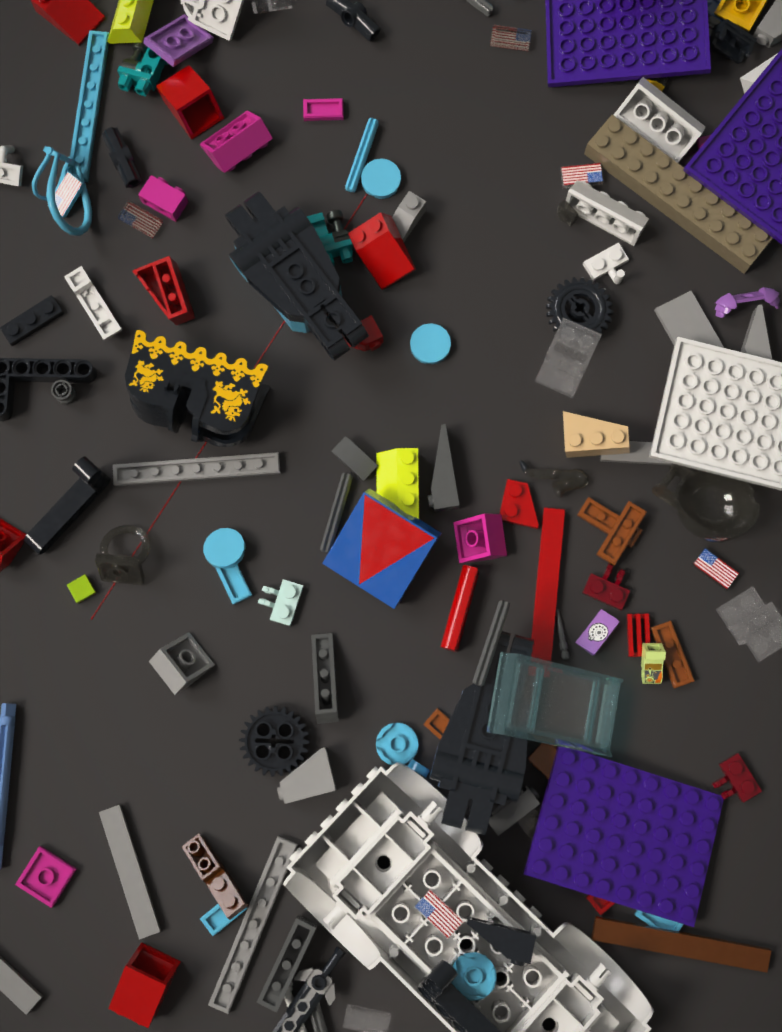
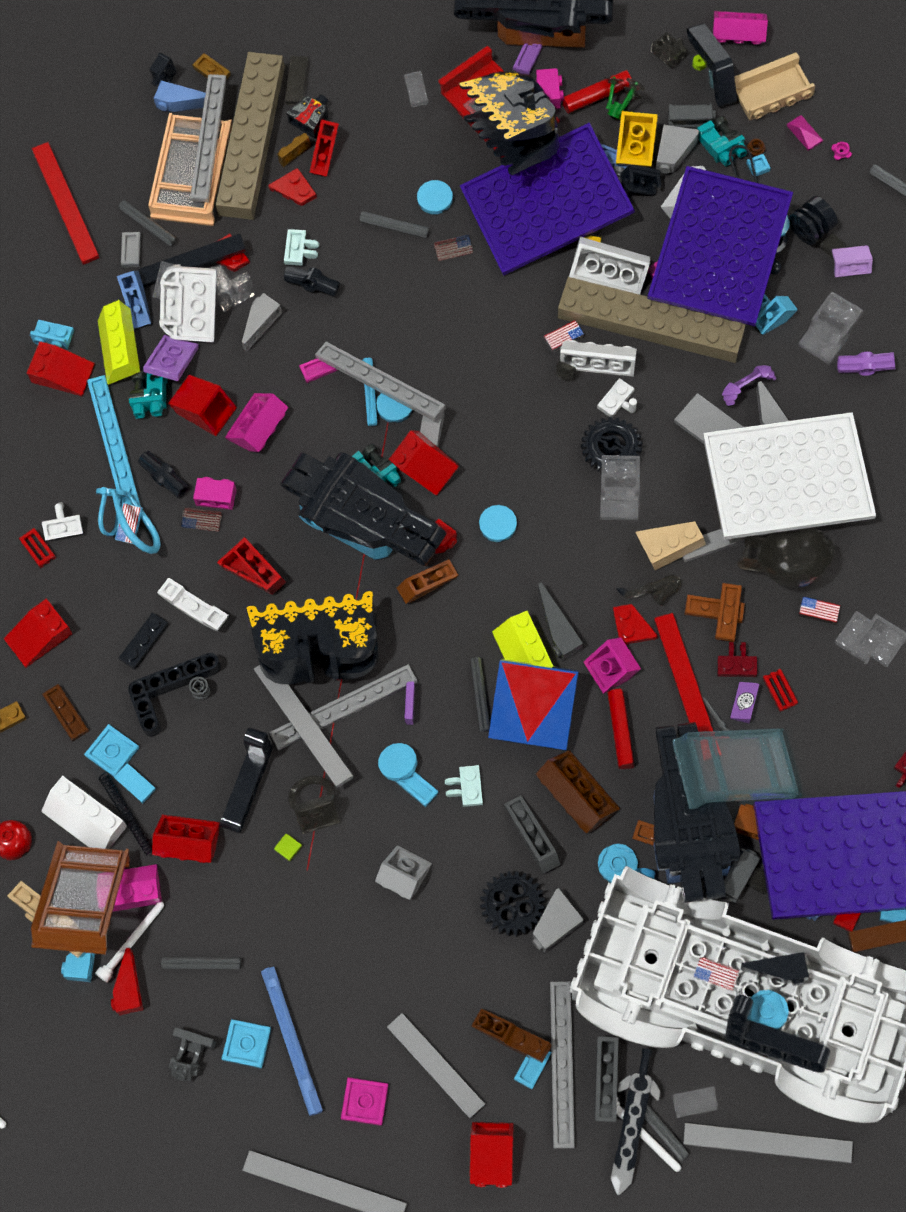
camera: 20 degrees left, 10 degrees down
dark grey slope [331,436,378,481] -> none
dark grey axle [472,600,510,686] -> none
yellowish green leg [641,643,666,684] -> none
dark orange tile [650,621,695,689] -> none
none -> light grey slope [242,293,282,352]
none -> light grey tile [254,665,353,788]
none -> light grey tile [315,342,446,421]
none -> dark orange slope [397,559,459,604]
none -> medium lavender tile [405,682,415,725]
none -> reddish brown slope [535,750,620,834]

